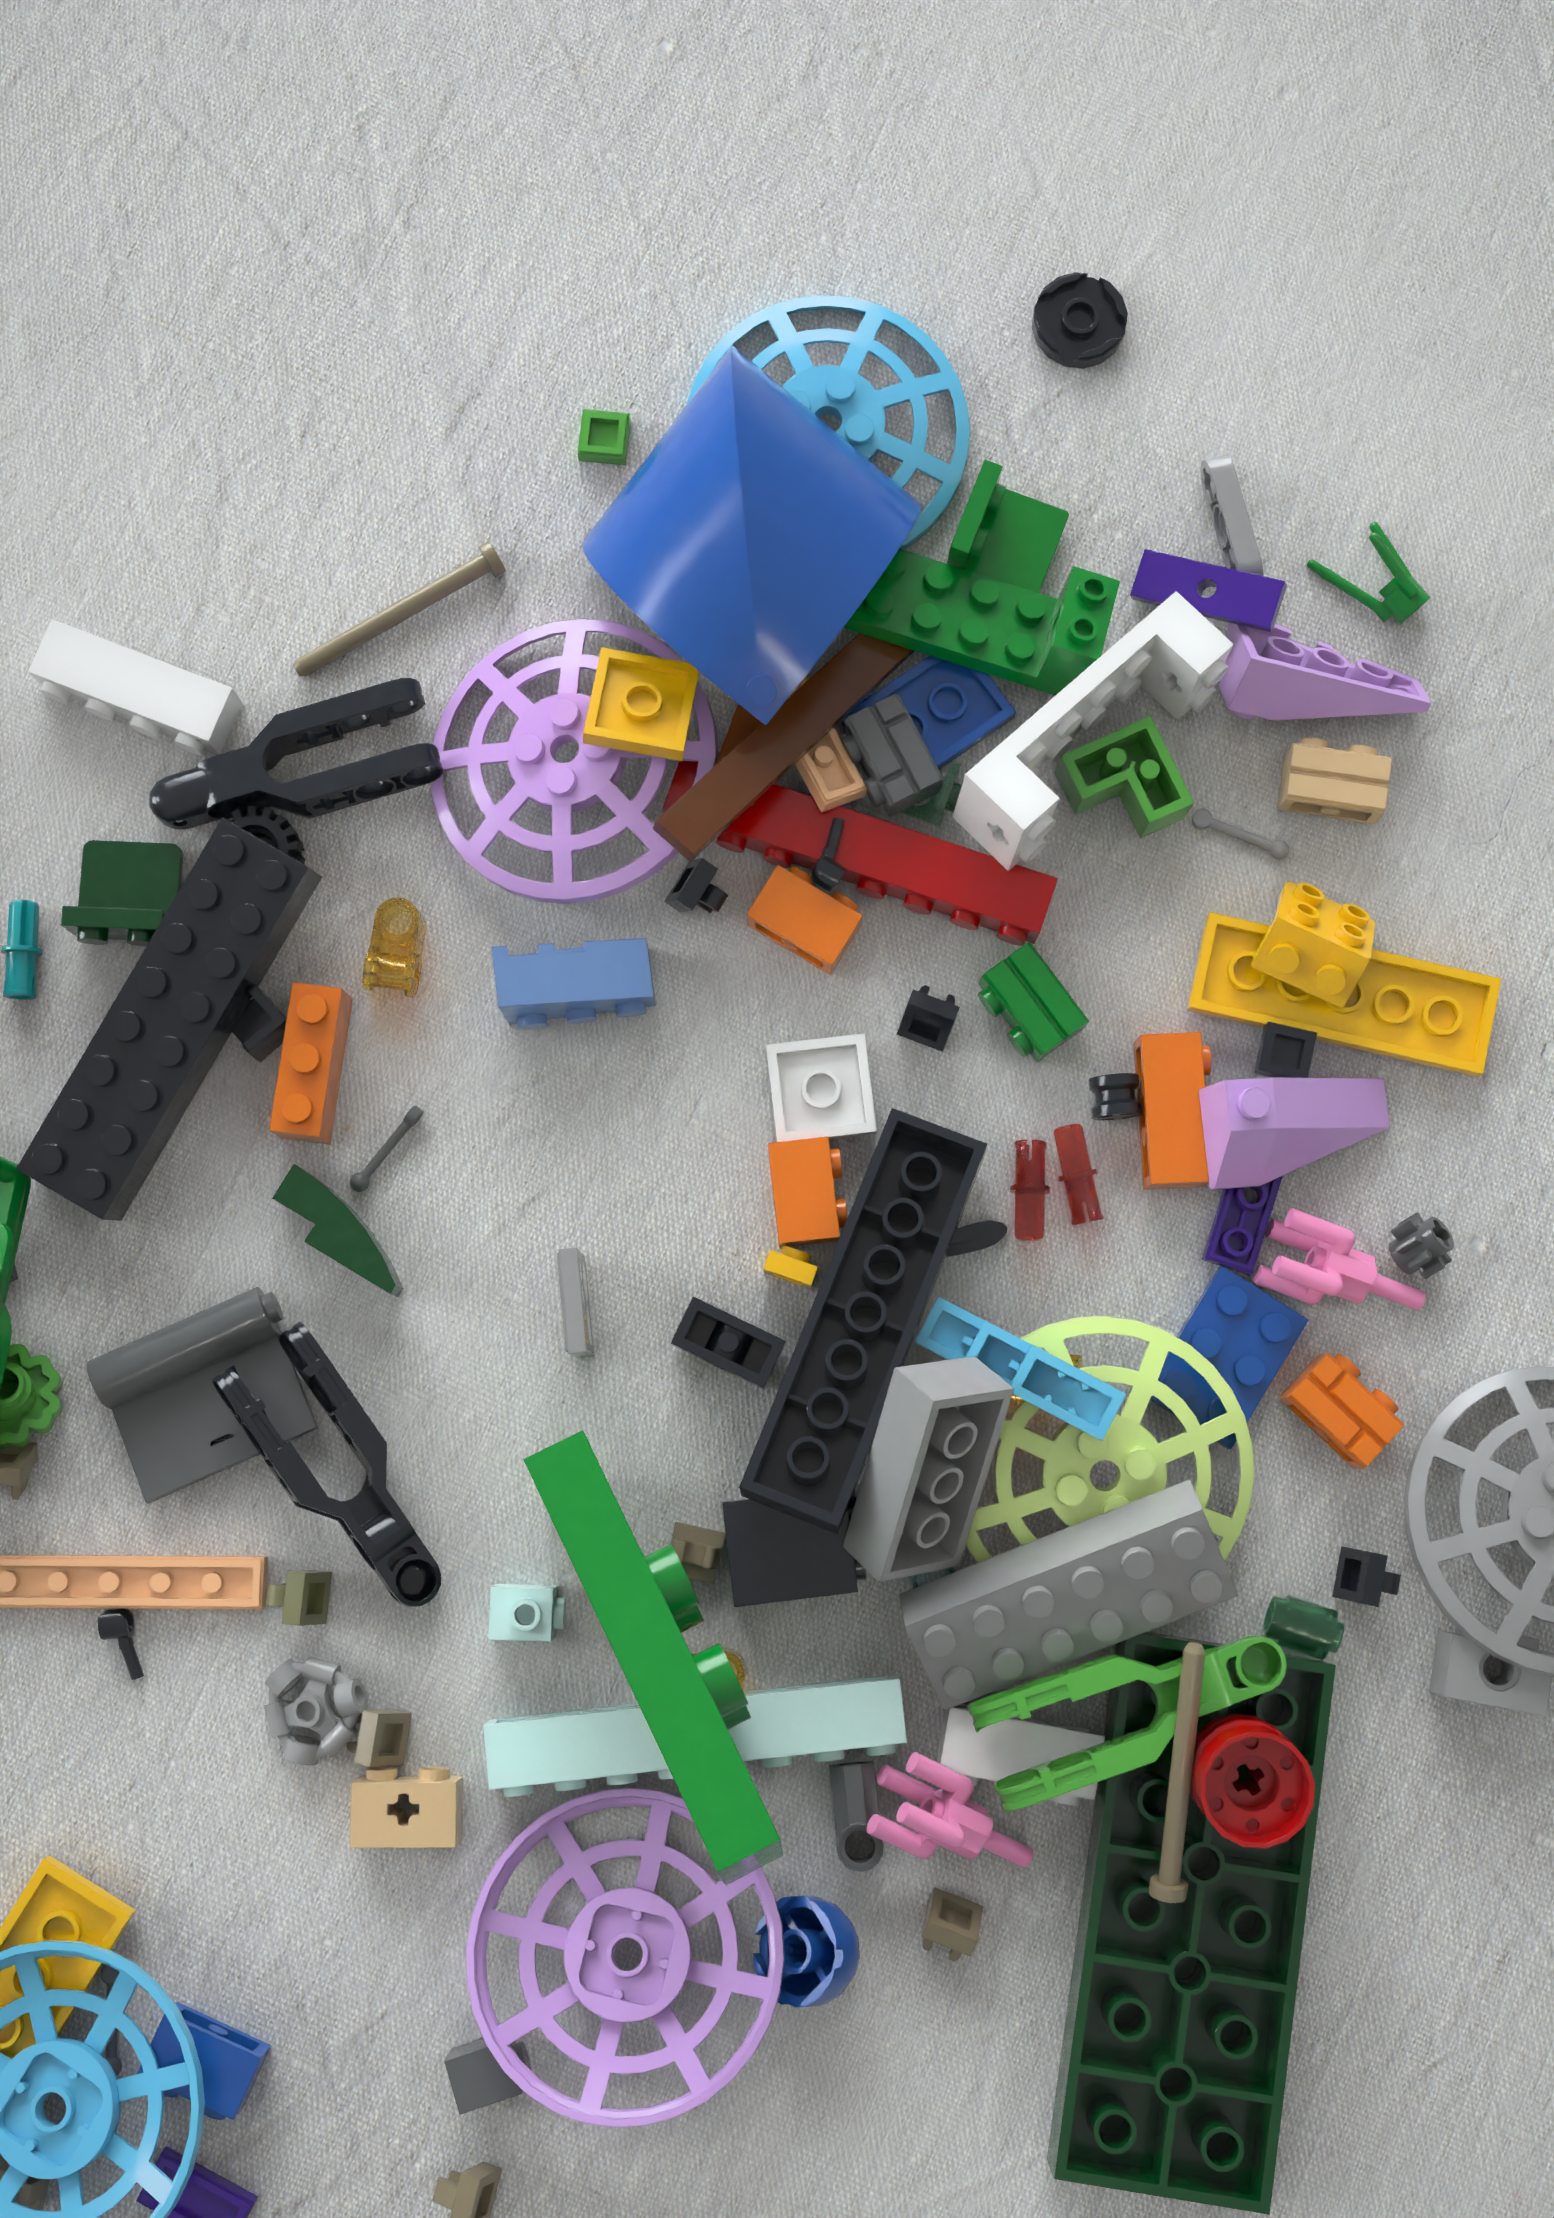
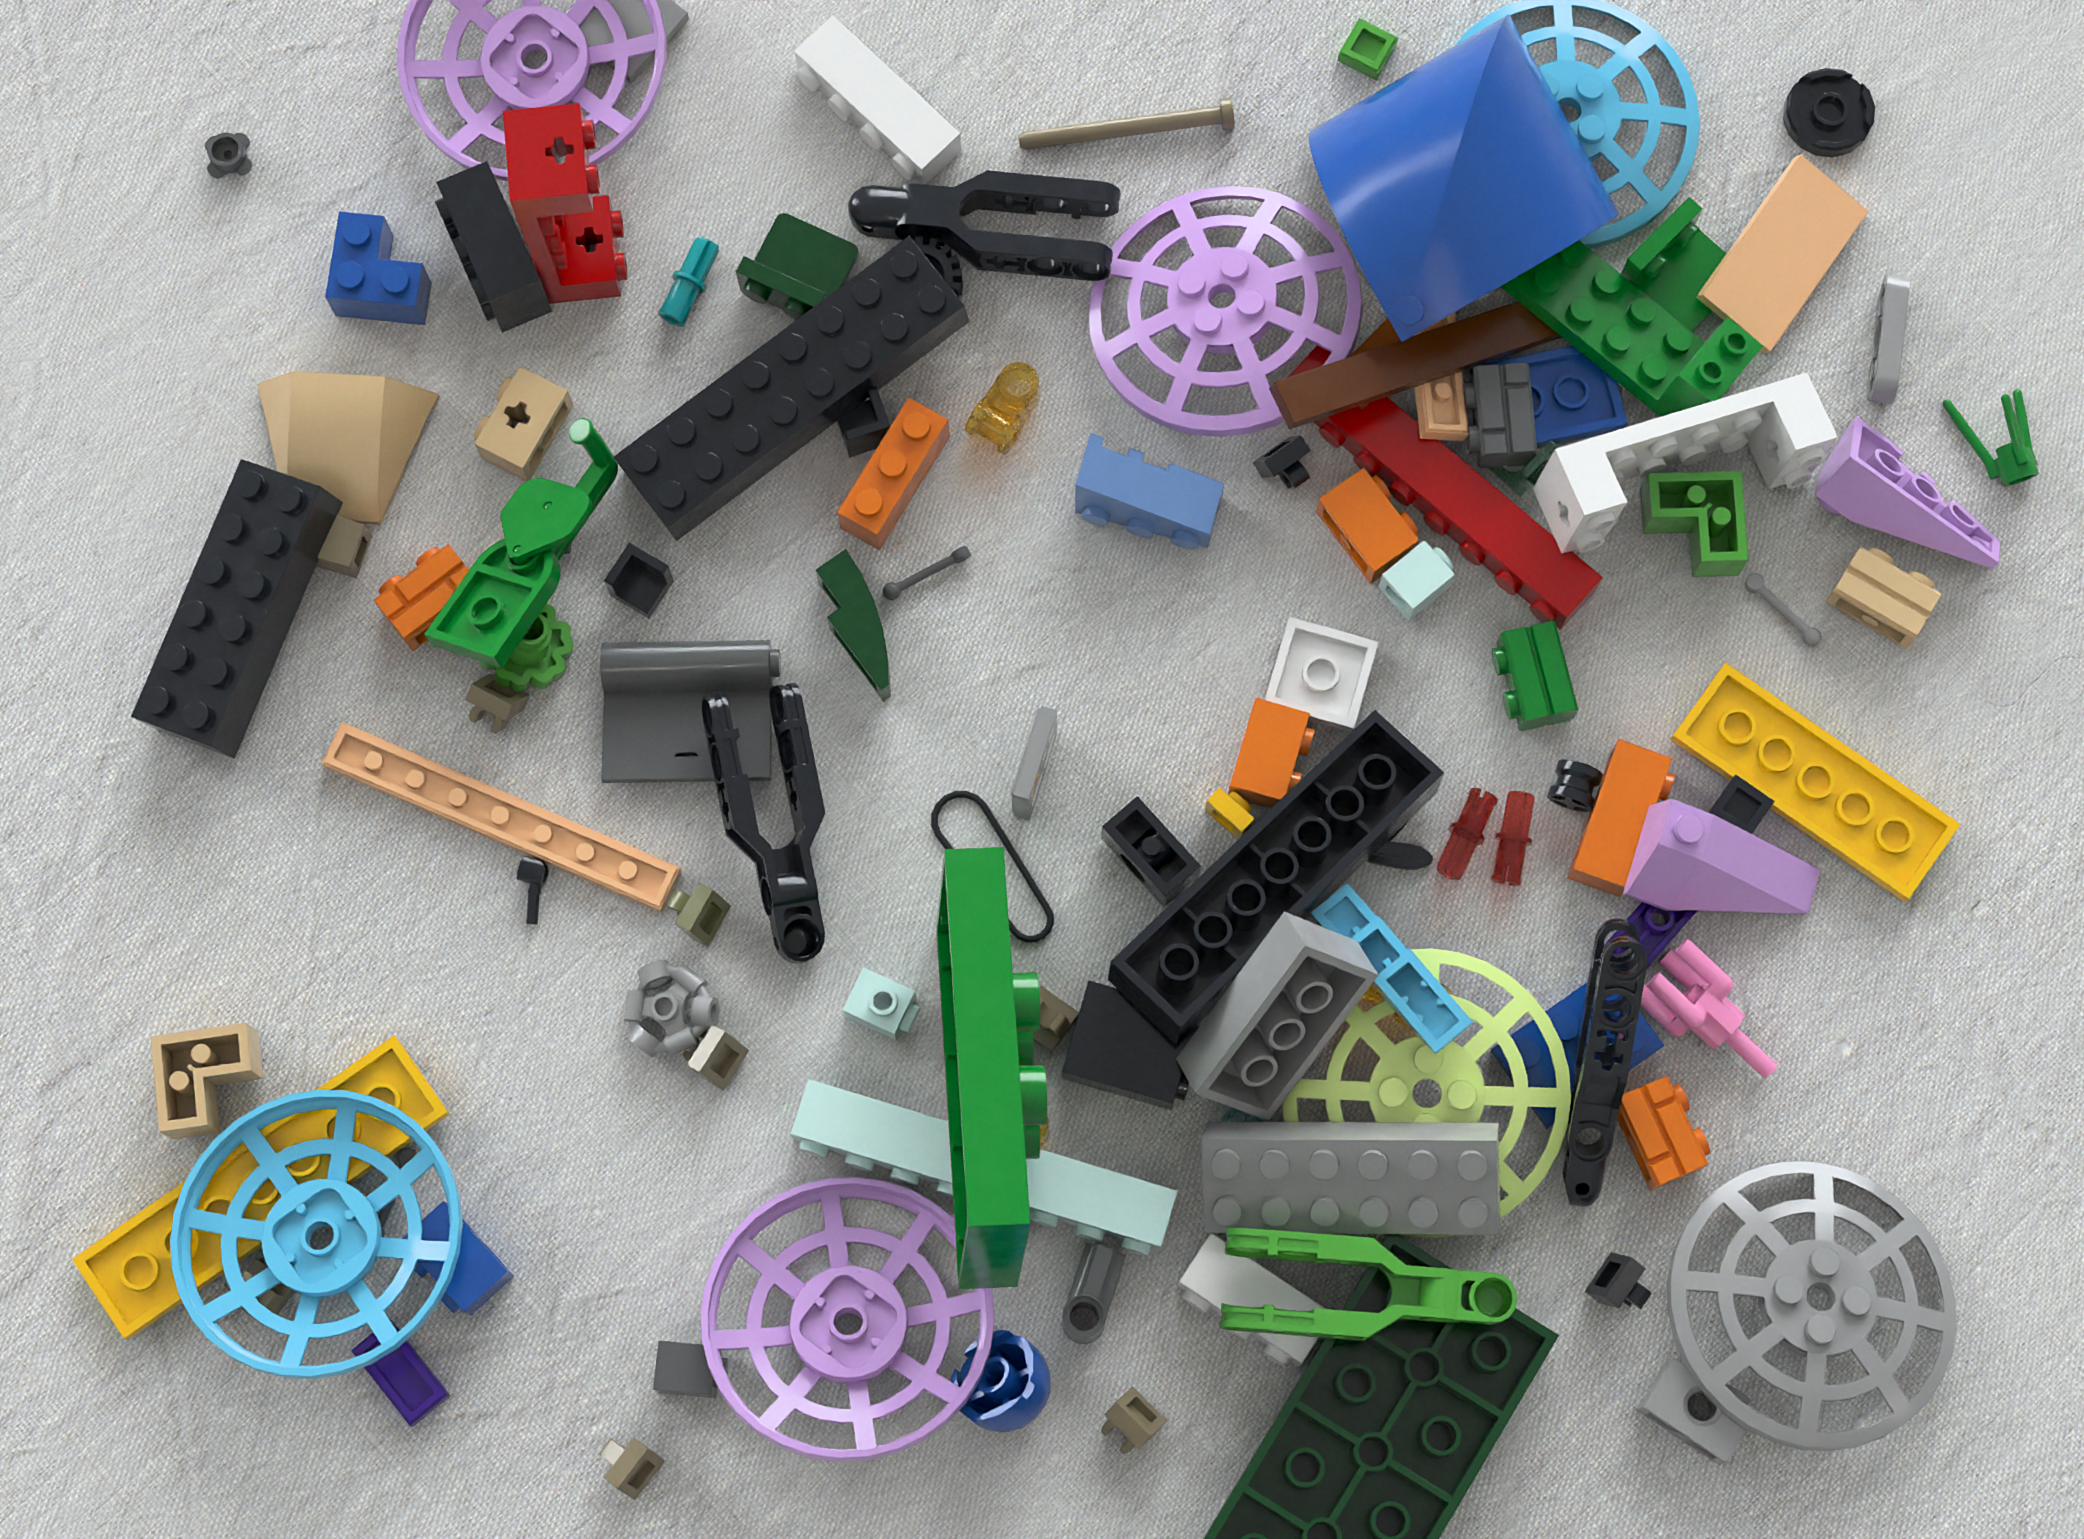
camera: 25 degrees right, 5 degrees down
tan brick [350,1766,463,1848] -> none
yellow plate [583,647,699,761] -> none
black hand [810,818,846,891] -> none
bright pink plant [867,1752,1033,1868] -> none
black tile [896,985,960,1052] -> none
dark purple tile [1130,549,1287,633] -> none
dark tan bar [1149,1642,1205,1903] -> none
red wheel [1190,1714,1315,1849] -> none
yellow bracket [1251,882,1375,1009] -> none
clear green brick [1262,1595,1344,1660] -> none
dark grey gear [1389,1212,1454,1279] -> none
none -> black panel [604,542,674,619]
none -> black piece [931,791,1054,942]
none -> light aqua brick [1378,540,1455,622]
none -> black piece [1562,918,1647,1207]
none -> light nougat tile [1696,154,1868,354]

